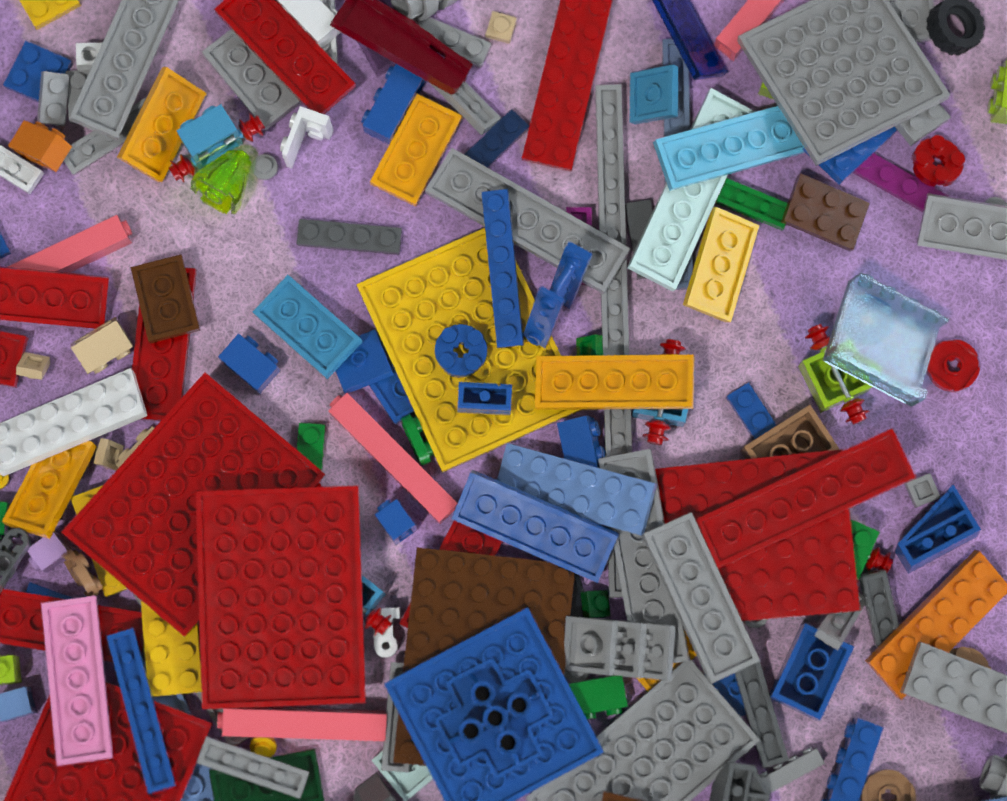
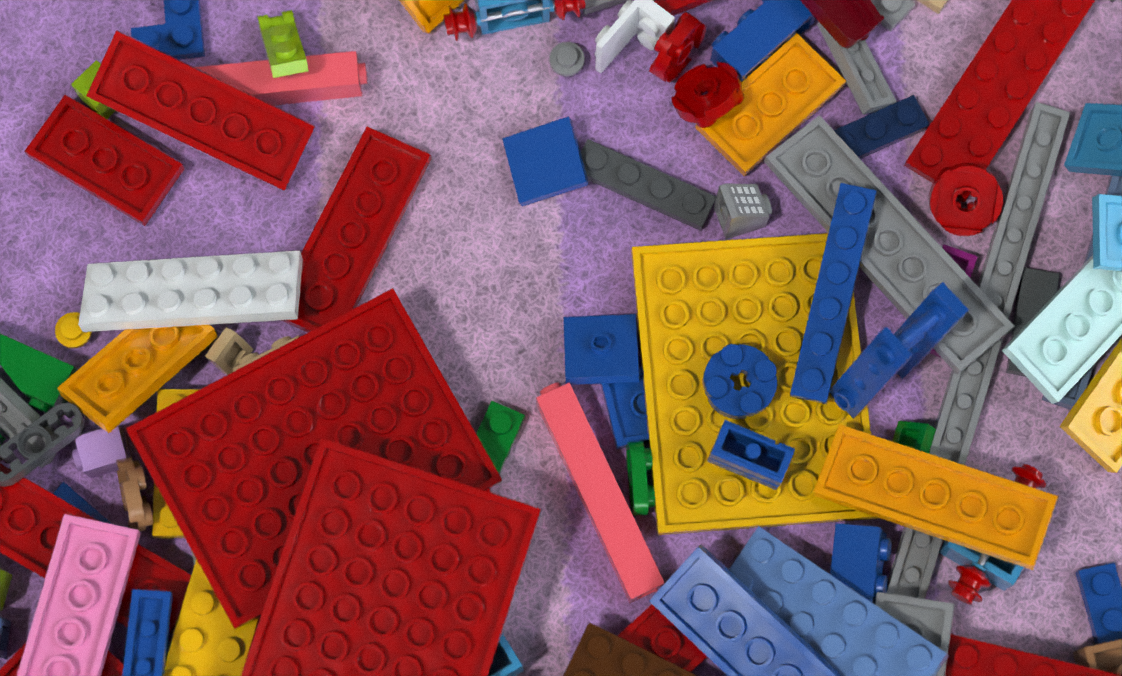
camera: 20 degrees right, 5 degrees down
tan plate [16,352,50,380] -> none
tan brick [70,317,133,374] -> none
reddish brown plate [131,254,201,343] -> none
clear neon green cone [191,149,252,215] -> none
blue brick [218,333,280,394] -> none
dark azure plate [253,275,363,379] -> none
blue brick [375,499,417,545] -> none
none -> lime plate [257,10,308,78]
none -> blue tile [502,116,589,207]
none -> red plate [649,12,706,83]
none -> red plate [671,62,744,128]
none -> light grey slope [714,183,772,240]
none -> red plate [929,163,1003,236]

